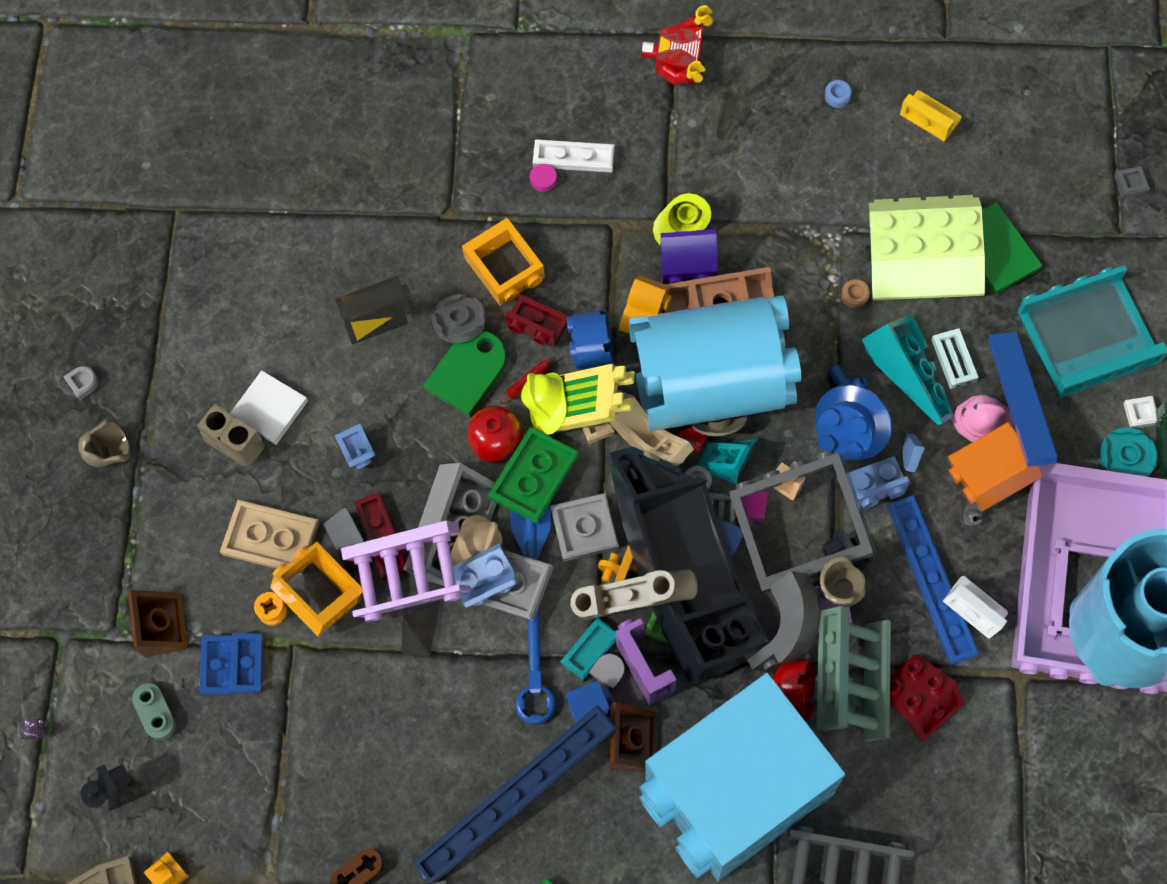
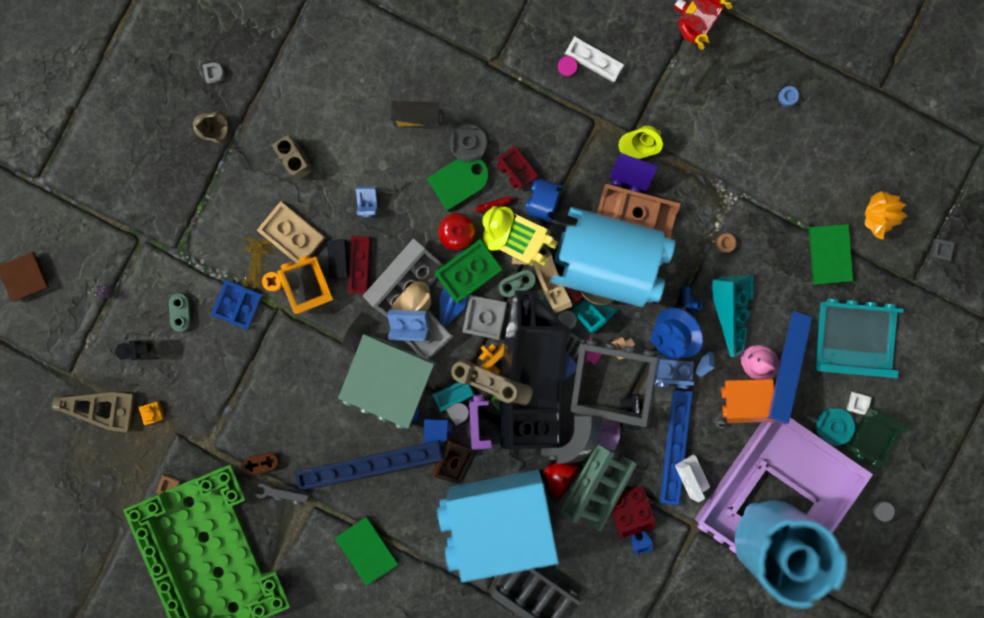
camera: 20 degrees right, 20 degrees up
reddish brown slope [128,590,188,657] -> none
white tile [231,371,308,445] -> none
lavender fence [341,520,471,622] -> none
light orange window [462,218,545,306] -> none
light orange brick [618,275,672,334] -> none
dark tan hair [820,556,866,606] -> none
yellowish green slope [869,195,985,300] -> none
yellow panel [900,90,961,142] -> none
light aqua tile [932,329,979,389] -> none
none -> clear yellow bar [242,237,272,288]
none -> sand green panel [338,333,437,430]
none -> sand green plate [499,270,535,297]
none -> blue tile [631,531,653,556]
none -> light orange hair [865,191,908,239]

